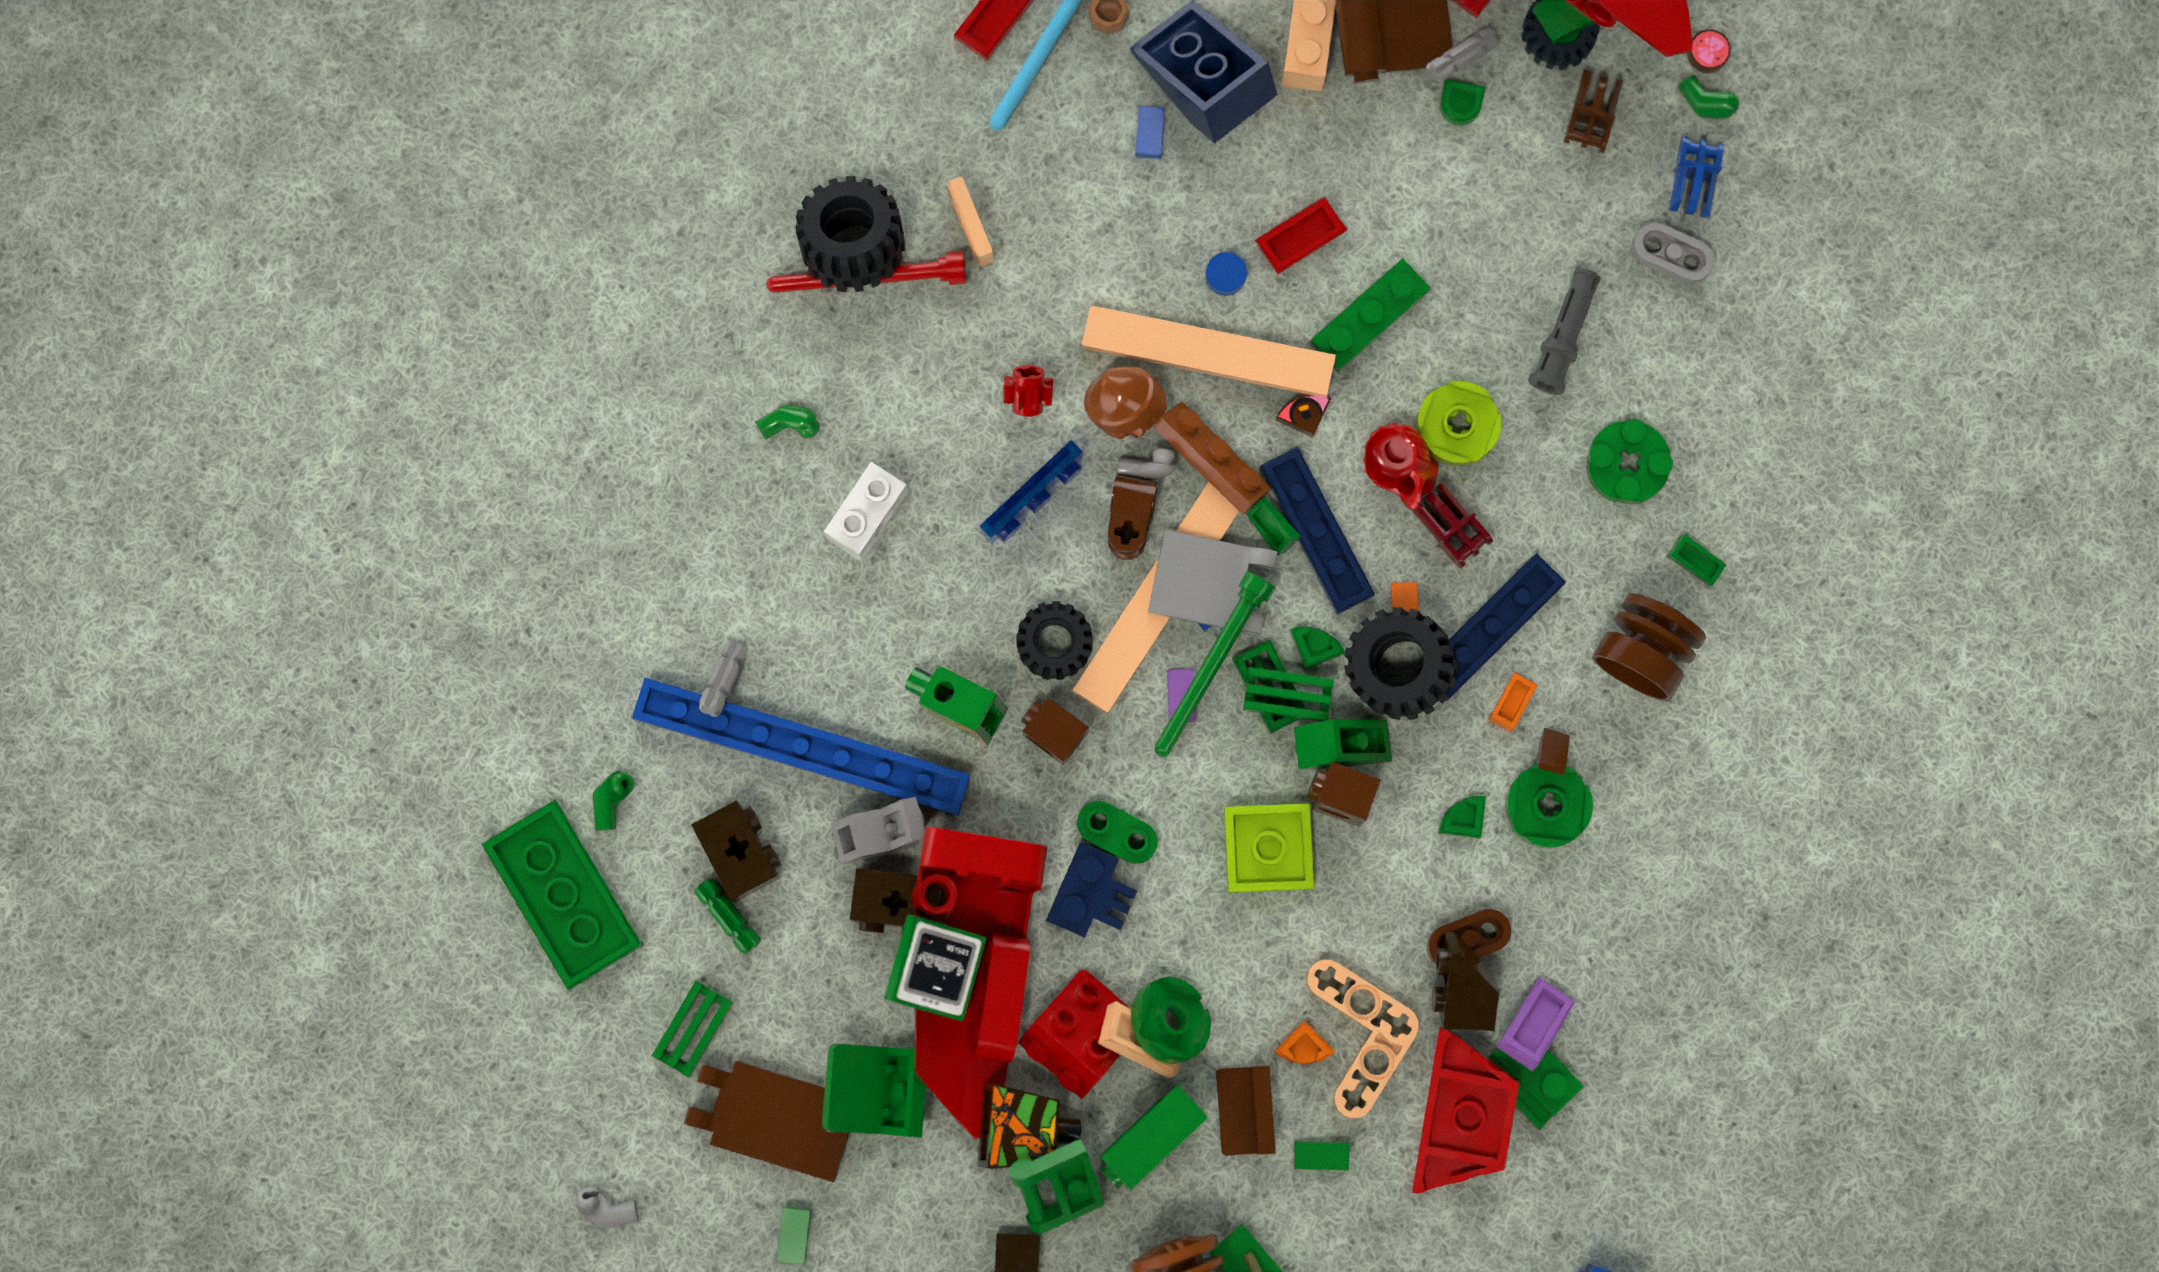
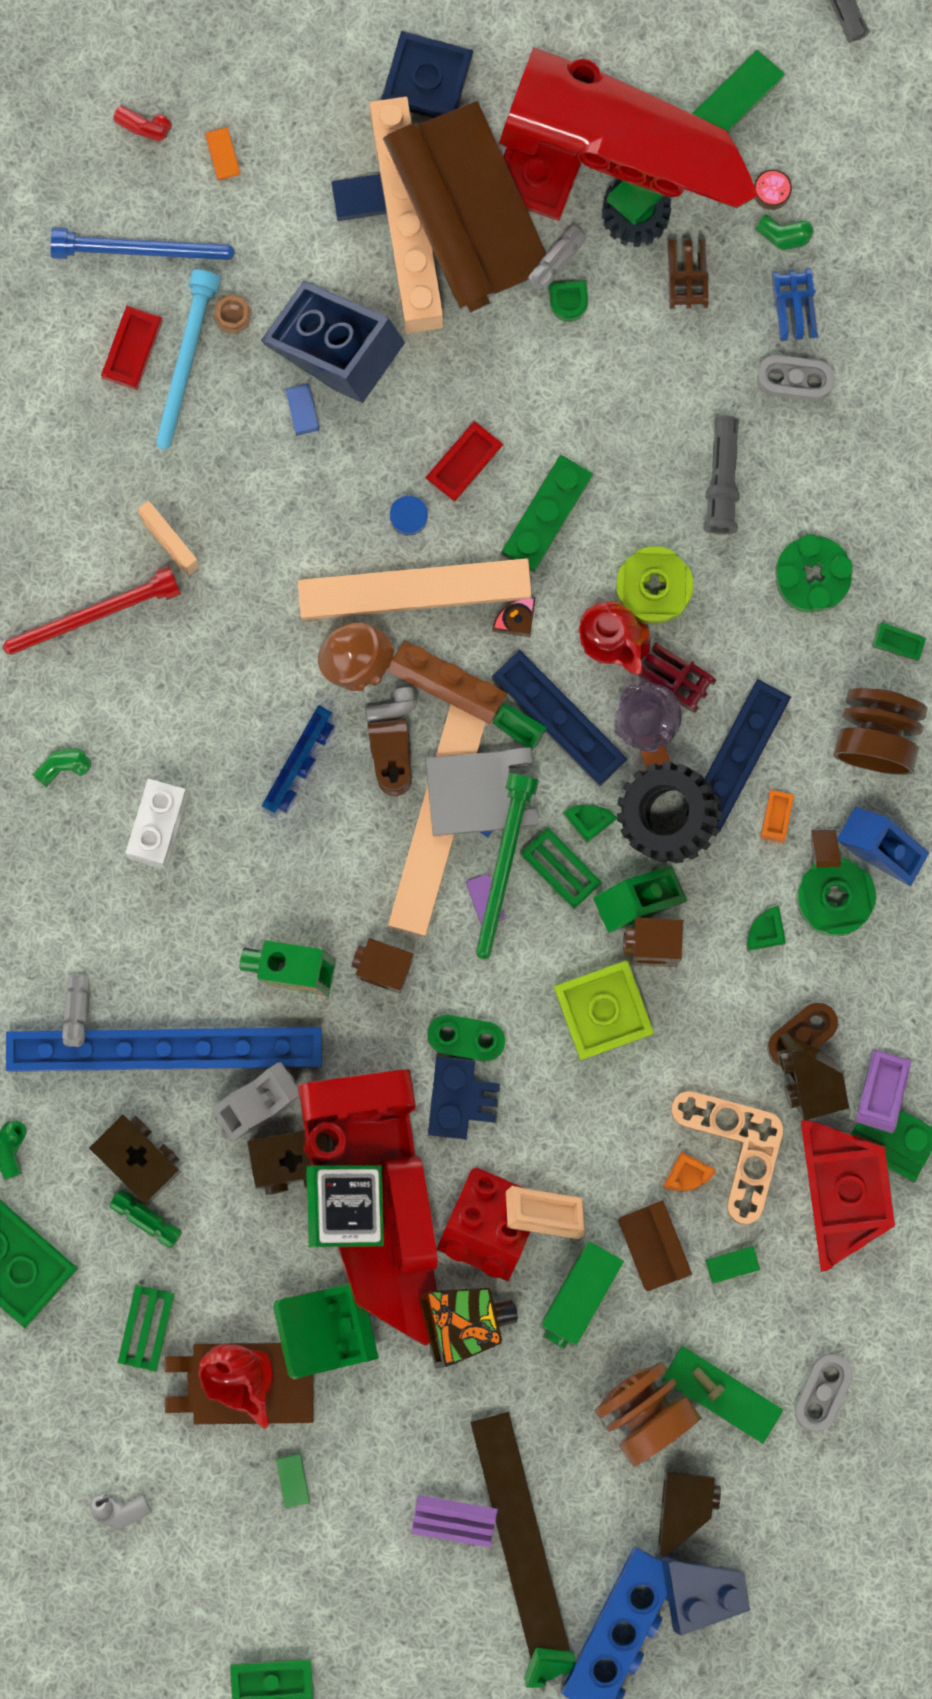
camera: 20 degrees left, 0 degrees up
black tyre [795,176,905,292] -> none
red gear [1003,365,1053,417] -> none
green plate [1009,1139,1105,1234] -> none
black tyre [1016,601,1093,681] -> none
green tile [1131,976,1211,1064] -> none
green tile [1243,667,1334,722] -> none
none -> red hair [198,1344,273,1429]
none -> clear purple hair [614,680,682,753]
none -> blue slope [837,806,929,886]

